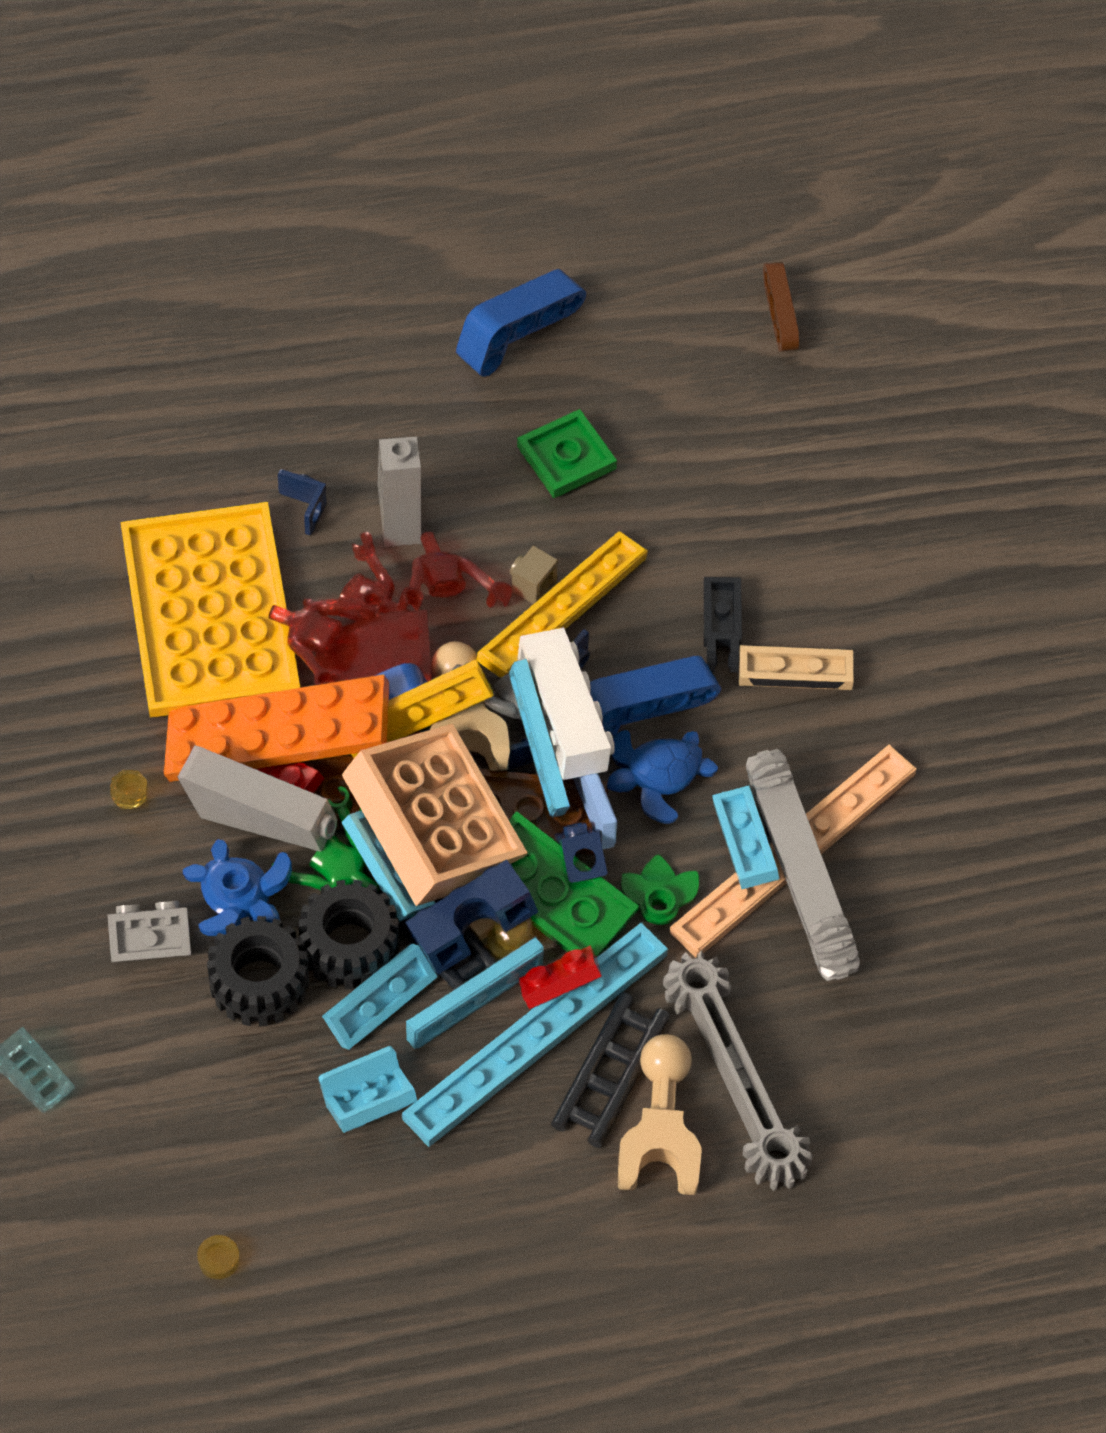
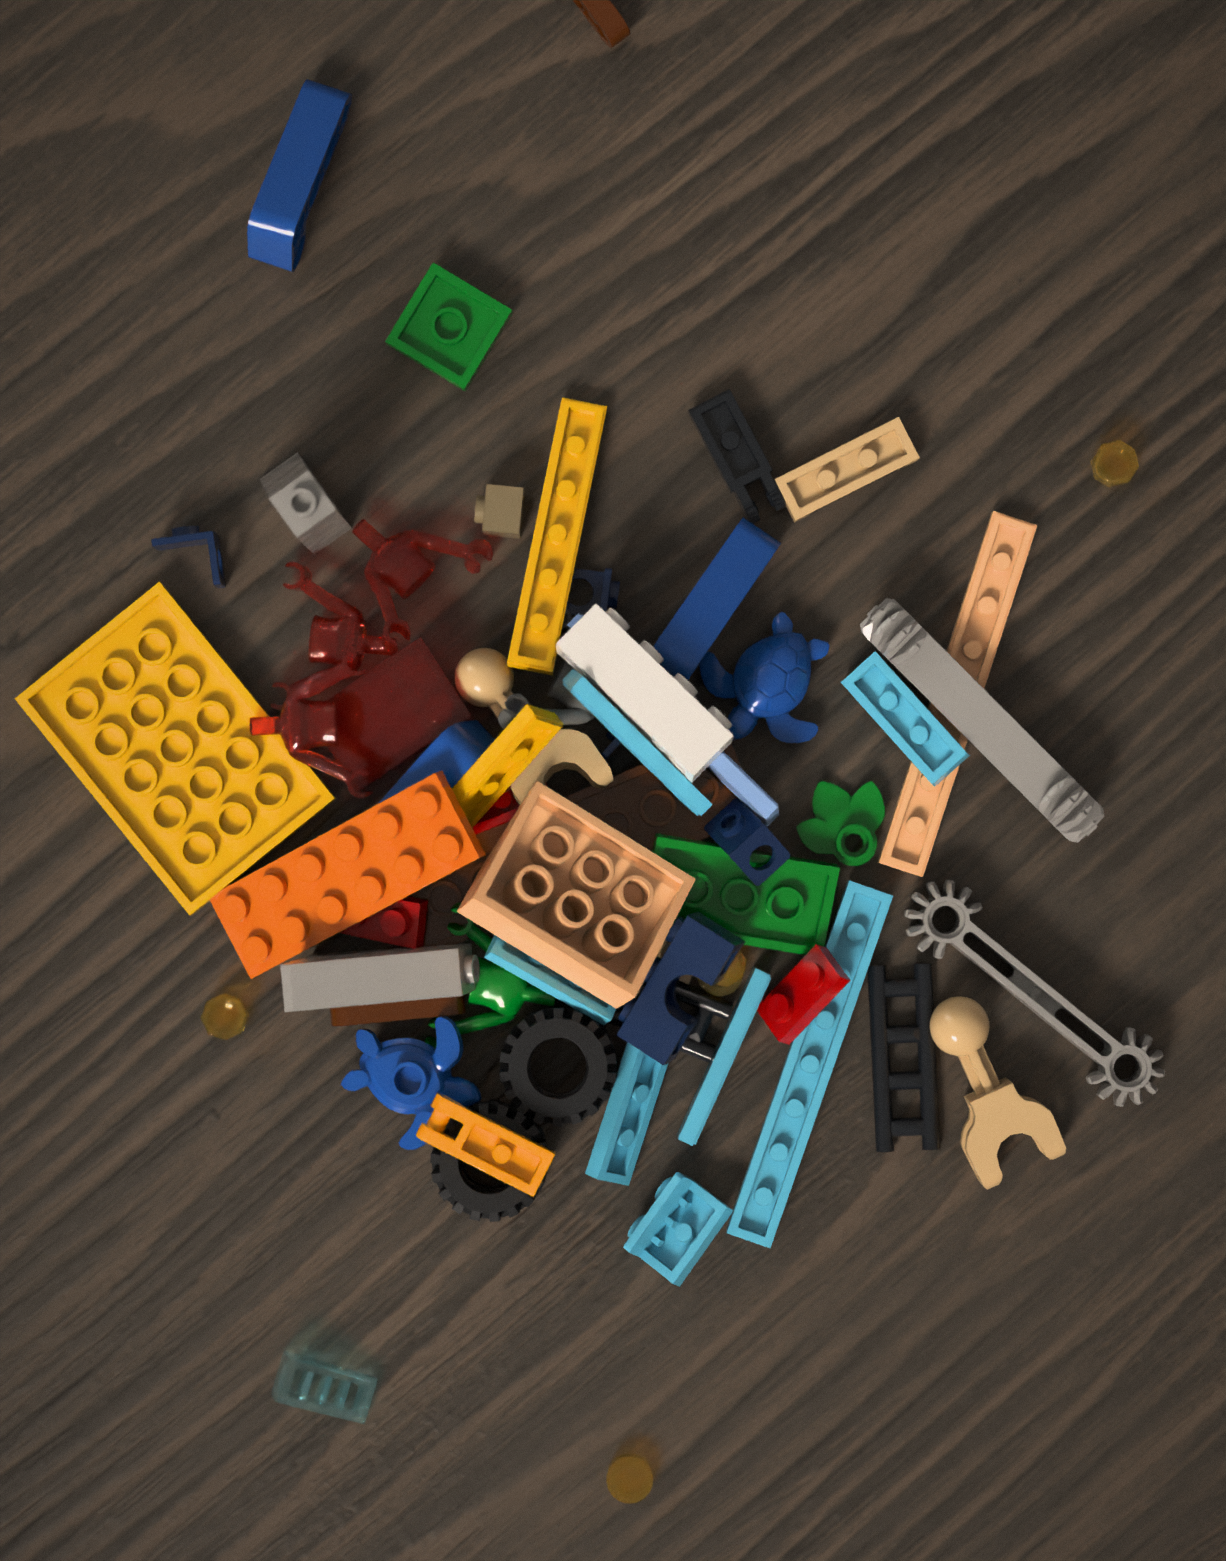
camera: 30 degrees left, 30 degrees up
light grey bracket [107,901,191,962] -> none
none -> reddish brown beam [330,995,466,1026]
none -> light orange plate [415,1093,555,1197]
none -> clear yellow tile [1090,440,1139,488]

